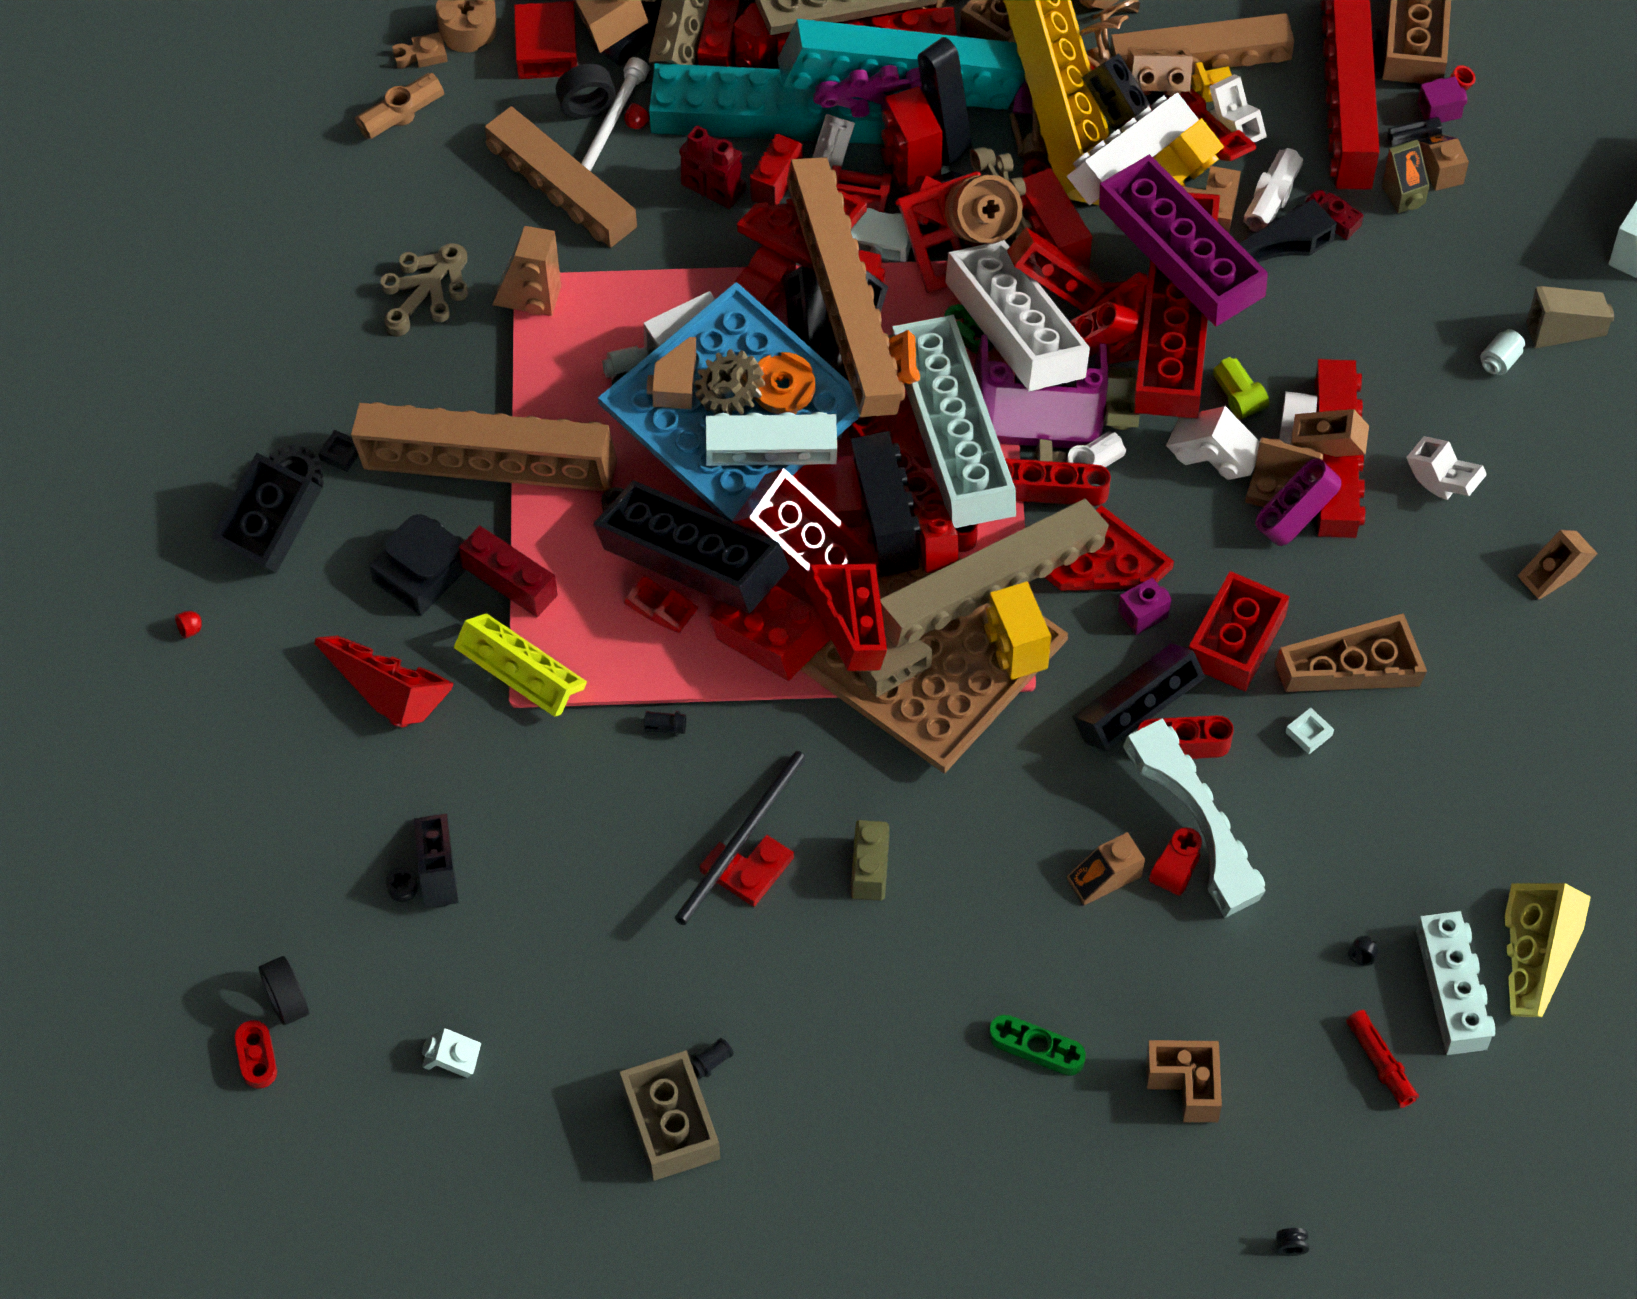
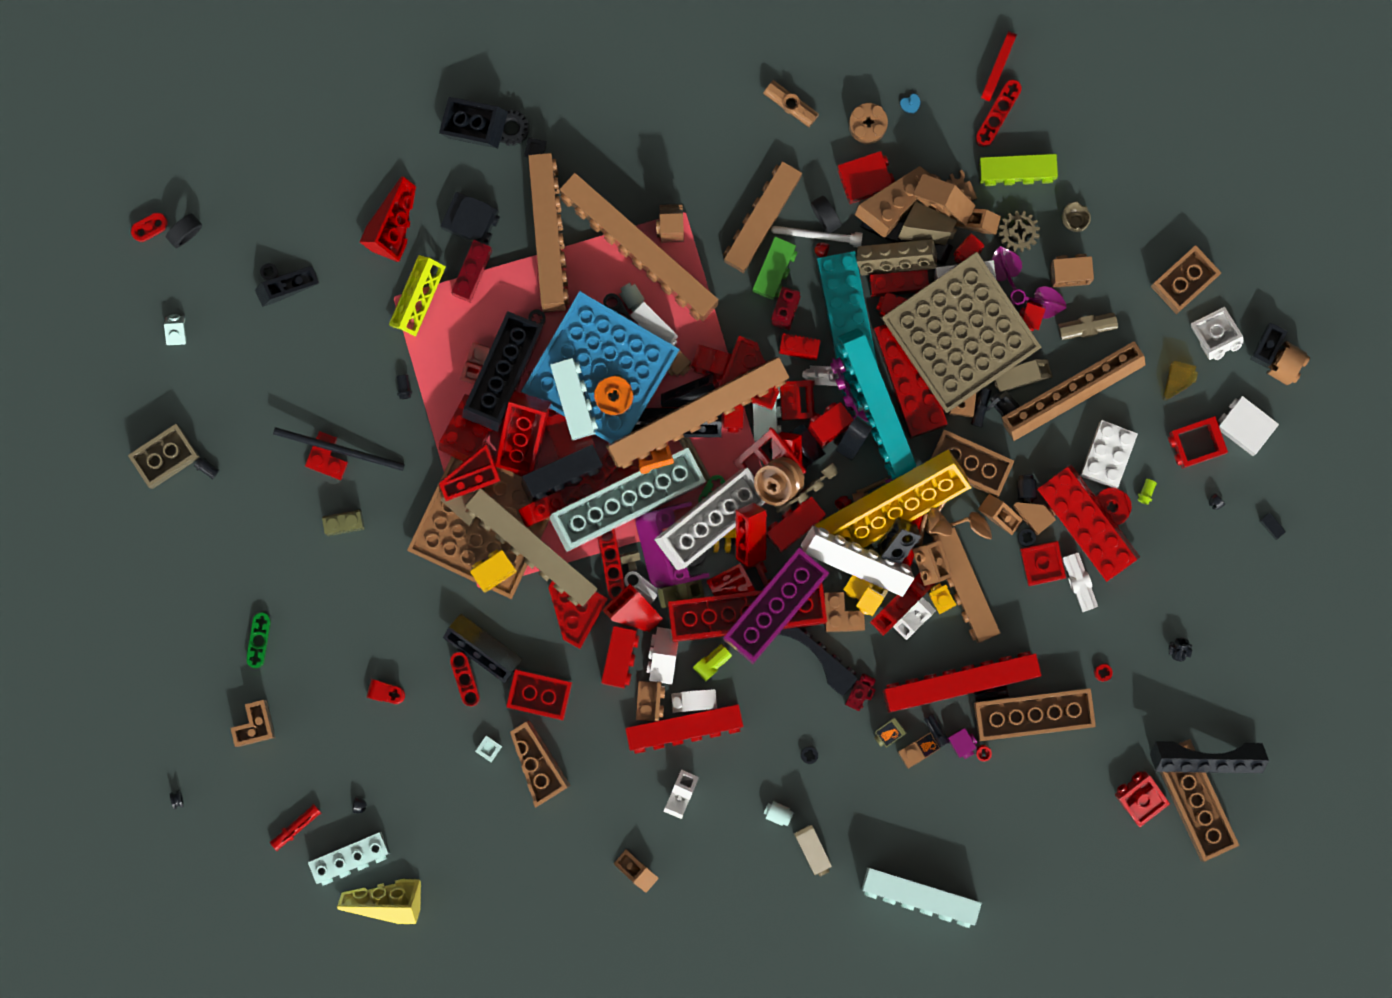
camera: 75 degrees right, 25 degrees up
red hinge [175,611,202,639] -> none
dark tan plant [381,243,468,337] -> none
medium nougat plate [392,32,448,69] -> none
medium nougat slope [647,337,696,409] -> none
dark tan gear [694,349,765,416] -> none
medium nougat slope [1067,832,1145,906] -> none
red beam [1069,301,1139,357] -> none
magenta brick [1118,577,1171,635] -> none
light aqua arch [1123,718,1266,918] -> none
white piece [1243,148,1303,232] -> none
magenta beam [1255,459,1341,546] -> none
medium nougat slope [1291,409,1369,457] -> none
none -> medium nougat brick [560,173,719,321]
none -> red brick [601,626,640,689]
none -> red slope [602,584,663,632]
none -> bright green brick [752,237,798,300]
none -> black bush [801,747,818,764]

